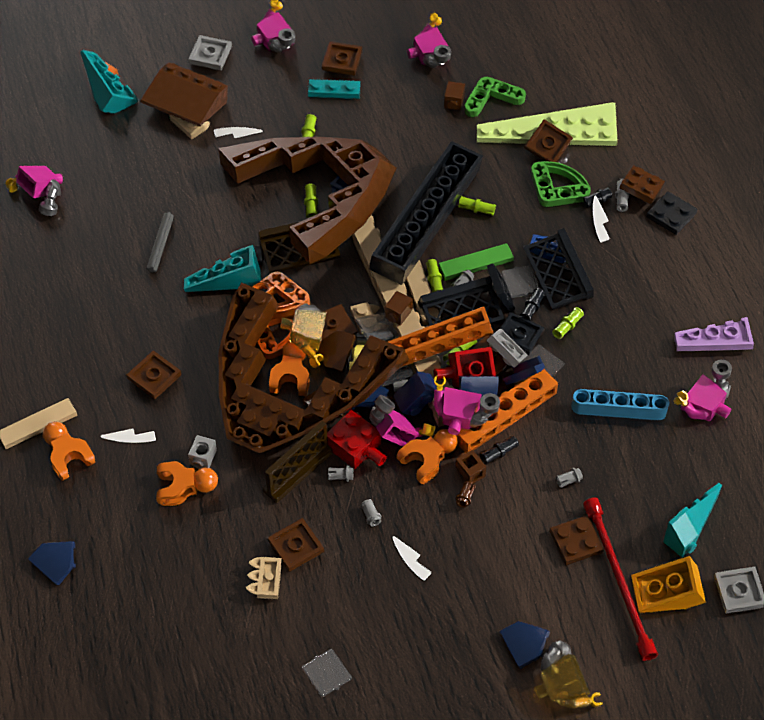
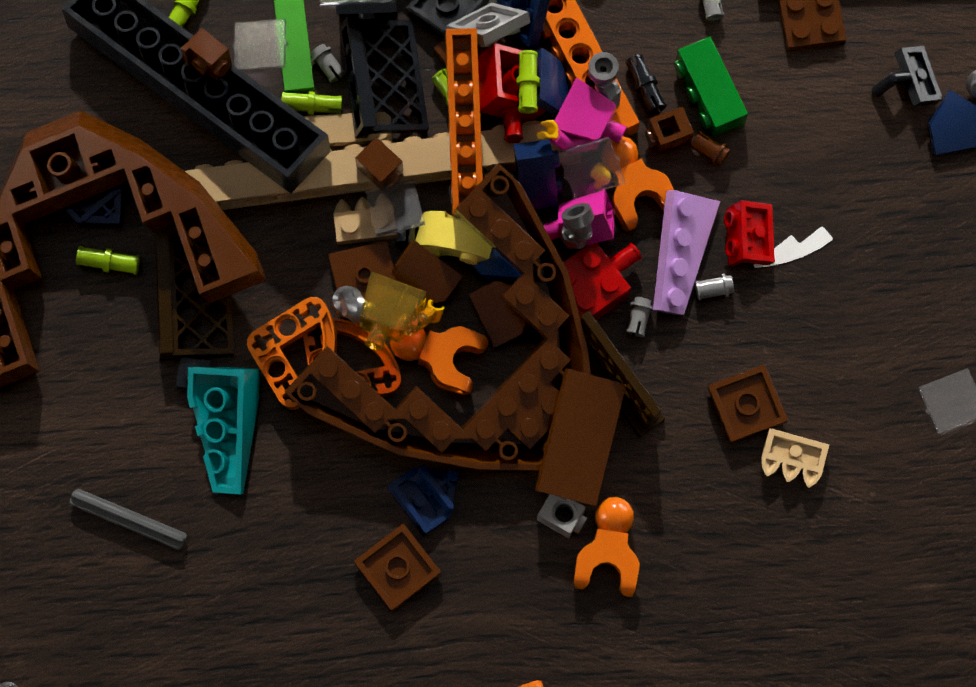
camera: 80 degrees left, 20 degrees up
white sticker [101,429,156,443] -> none
none -> reddish brown brick [181,28,232,80]
none -> clear piece [232,19,289,71]
none -> dark blue slope [387,465,459,537]
none -> lime pin [516,50,540,114]
none -> reddish brown tile [535,369,626,506]
none -> clear piece [558,137,625,199]
none -> lavender wing [653,190,720,315]
none -> green brick [674,36,748,137]
none -> red bracket [724,200,775,266]
none -> black plate [872,46,943,107]

